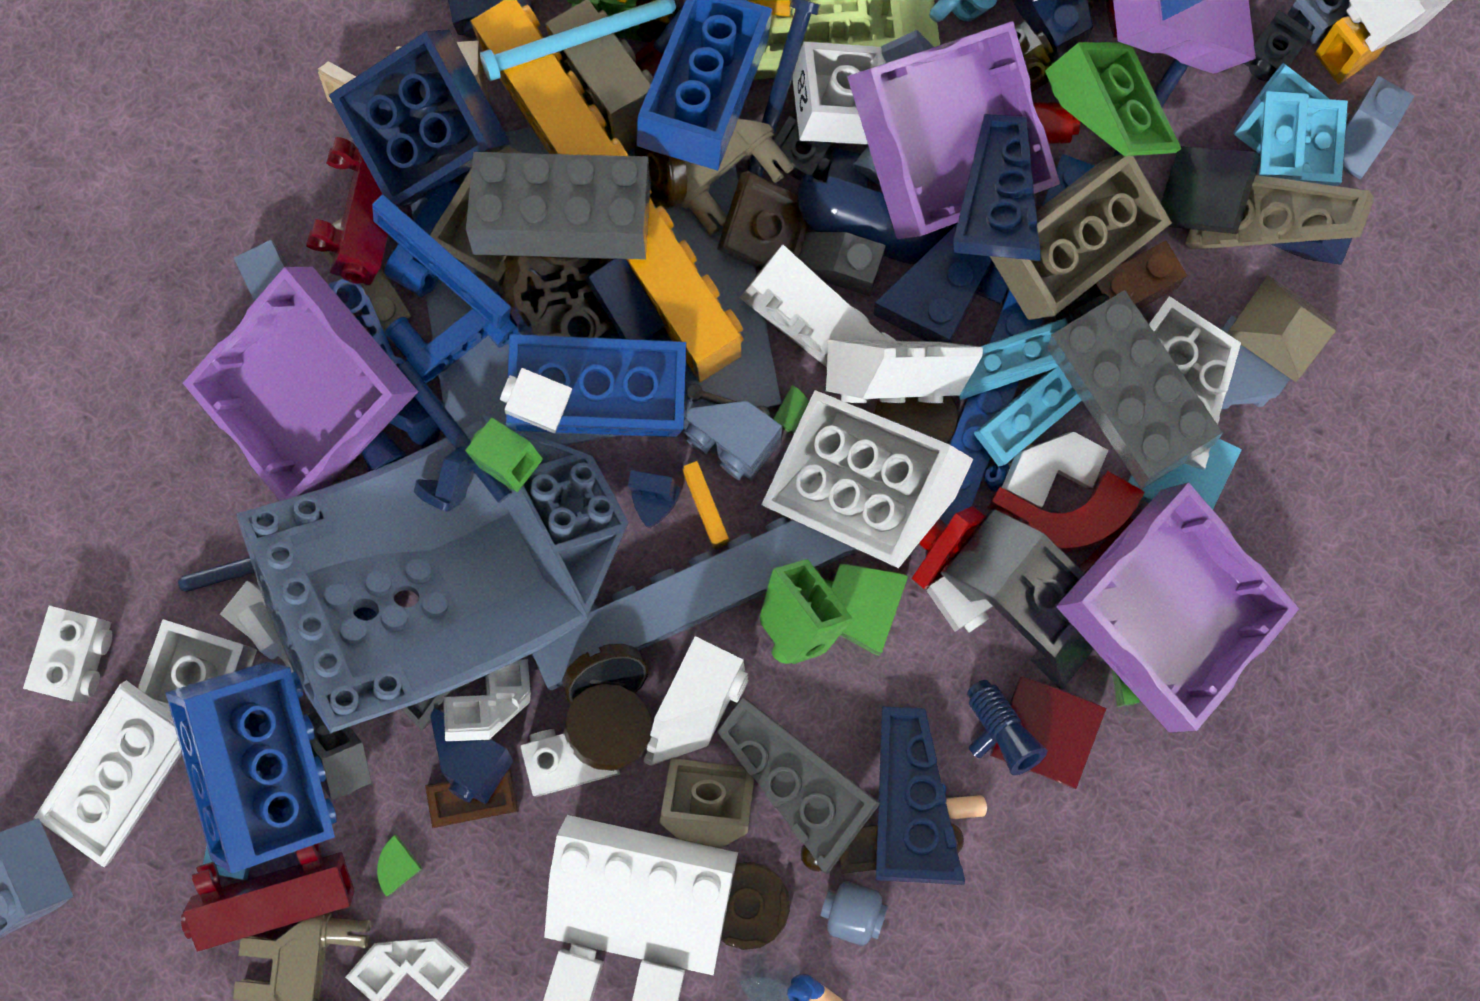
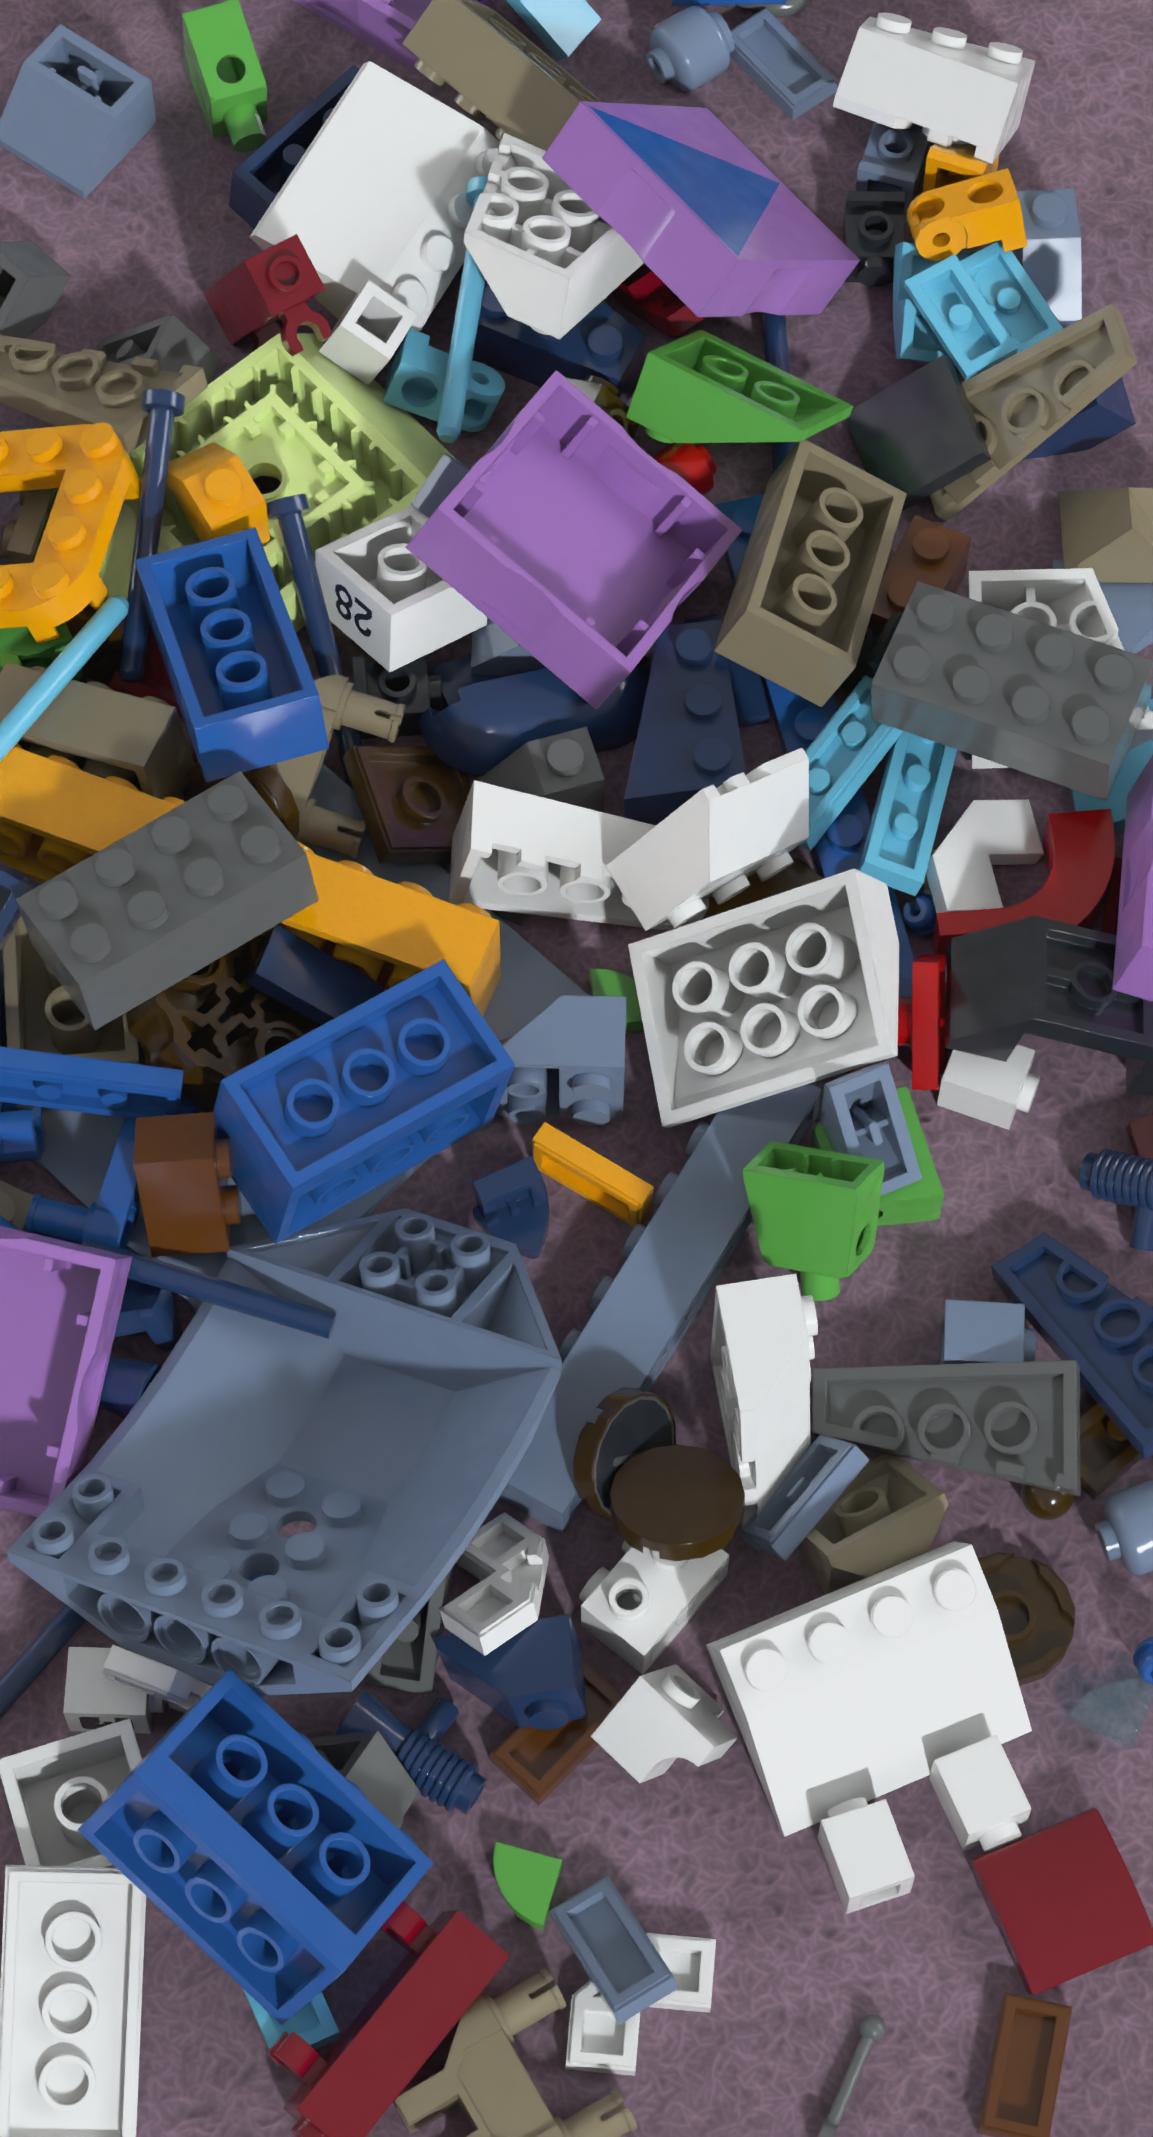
camera: 40 degrees left, 15 degrees down
dark blue tile [414,446,474,512] -> none
bright green brick [465,417,543,492] -> none
white brick [500,368,572,433] -> none
dark blue wing [953,114,1041,261] -> none
none -> reddish brown brick [133,1112,242,1257]
none -> dark blue piece [336,1690,487,1815]
none -> sand blue tile [549,1875,679,2024]
none -> white brick [591,1664,738,1783]
none -> sand blue tile [739,1434,869,1561]
none -> sand blue slope [820,1060,922,1196]
none -> light orange leg [907,168,1027,261]
none -> sand blue brick [939,1299,1036,1364]

